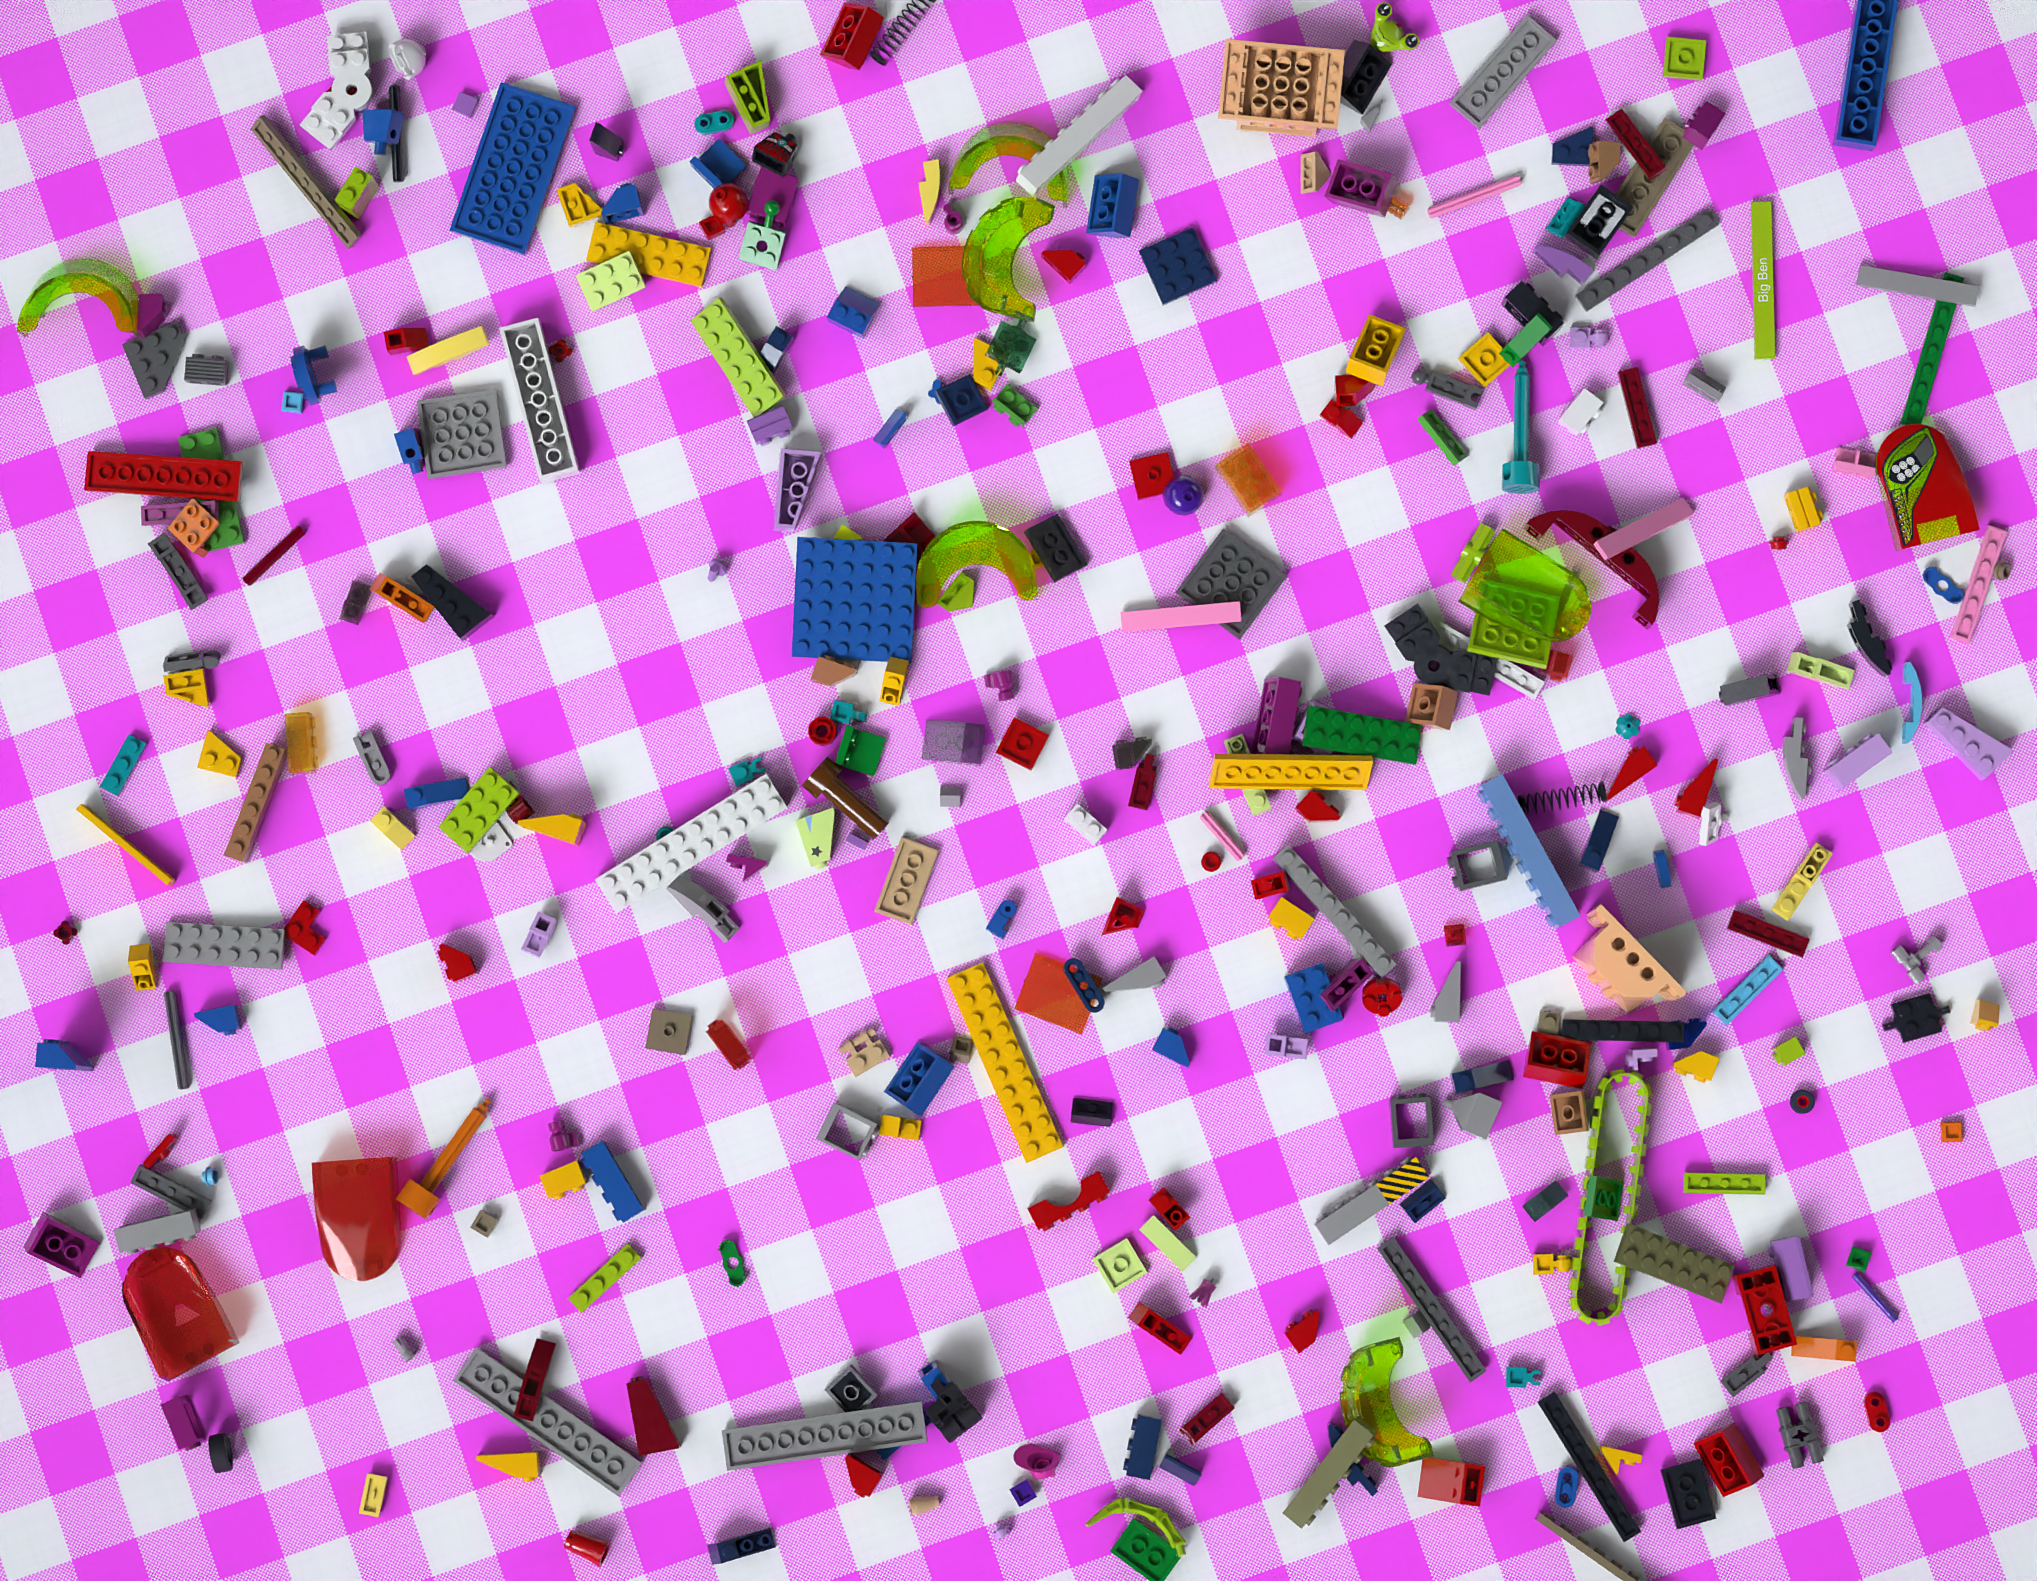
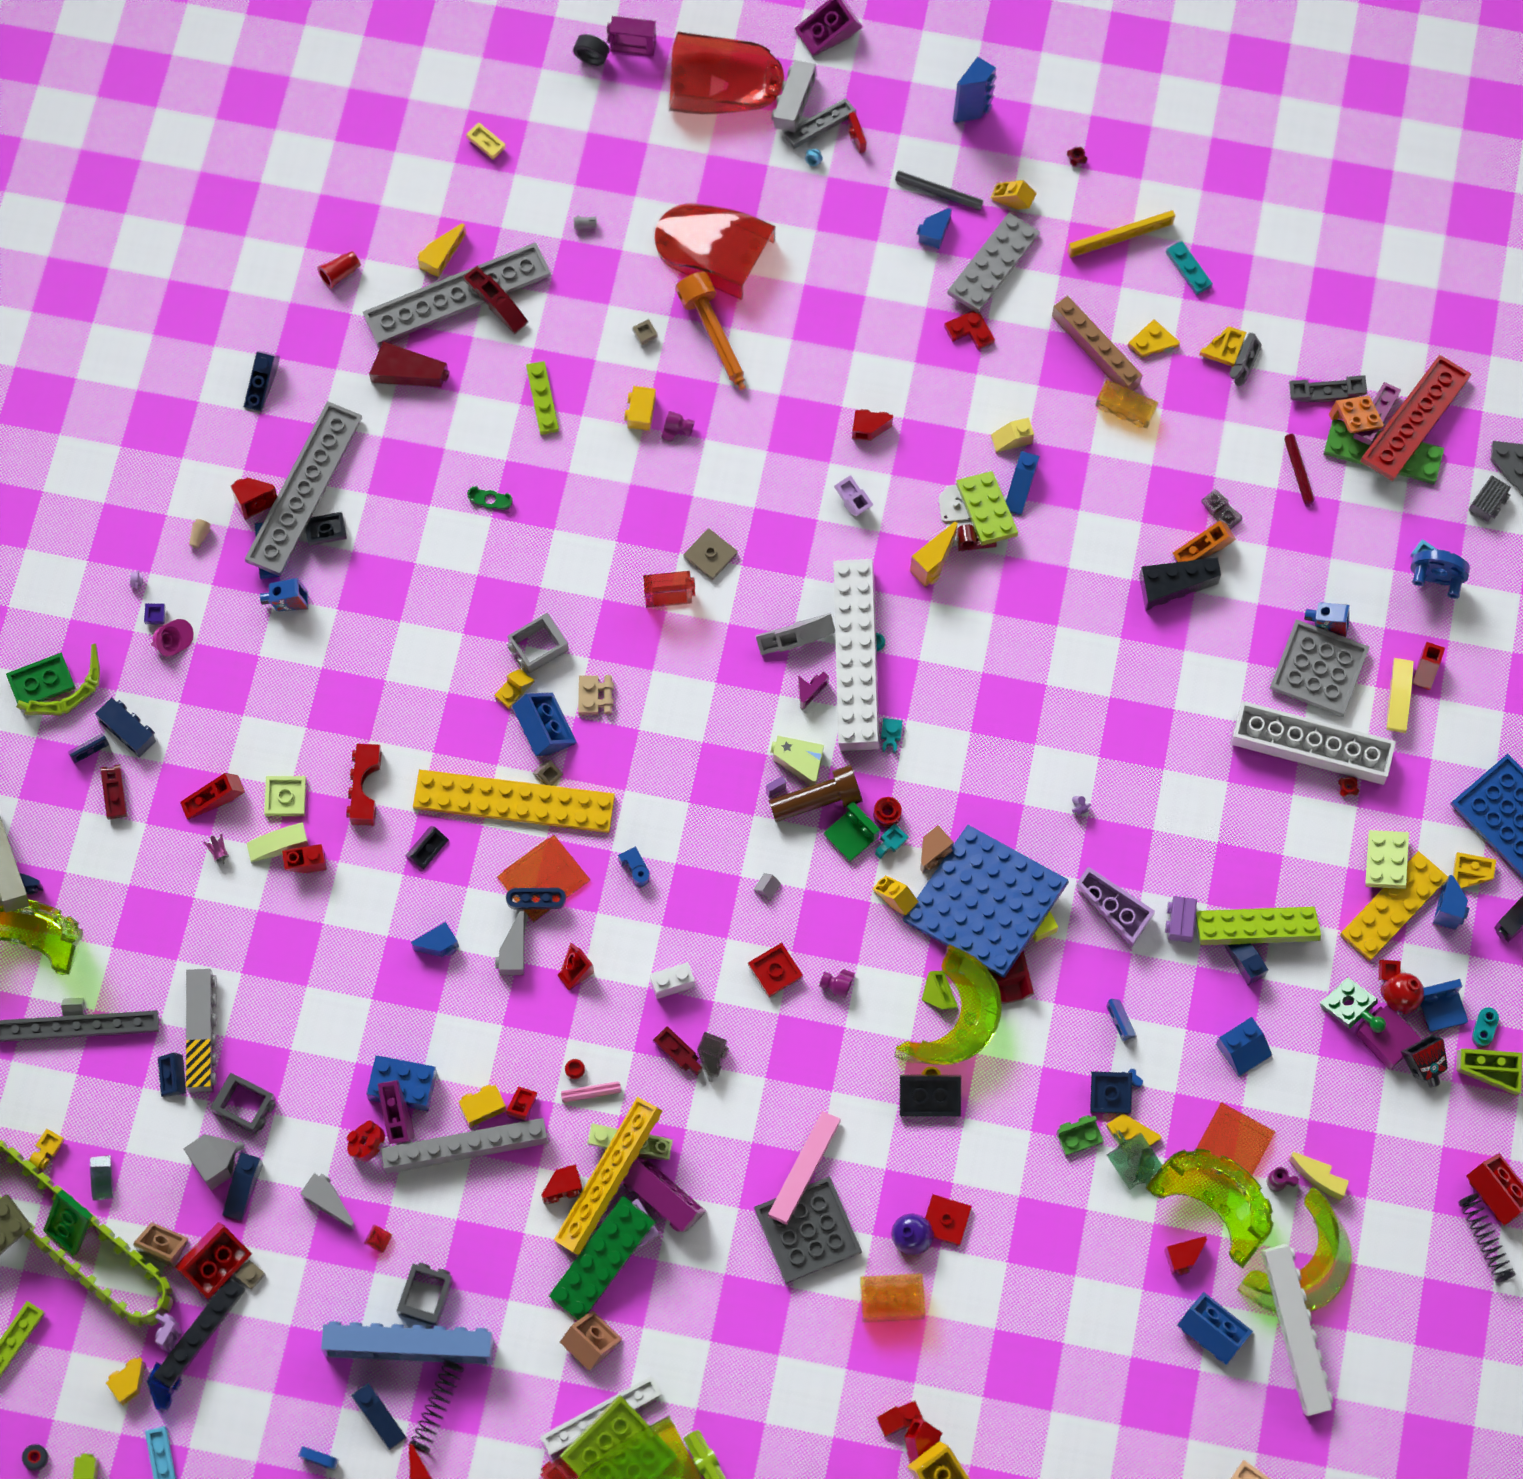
camera: 110 degrees right, 15 degrees down
light grey plate [353,730,391,785] -> none
blue brick [581,1141,645,1223] -> none
tan tile [874,836,939,925] -> none
clear purple slope [922,720,986,767] -> none
black plate [924,1379,983,1443] -> none
dark blue plate [1139,227,1217,306] -> none
lavender brick [1264,1034,1309,1060] -> none
red slope [1284,1309,1320,1353] -> none
black plate [1384,603,1497,696] -> none
light nougat wedge [1572,904,1687,1014] -> none

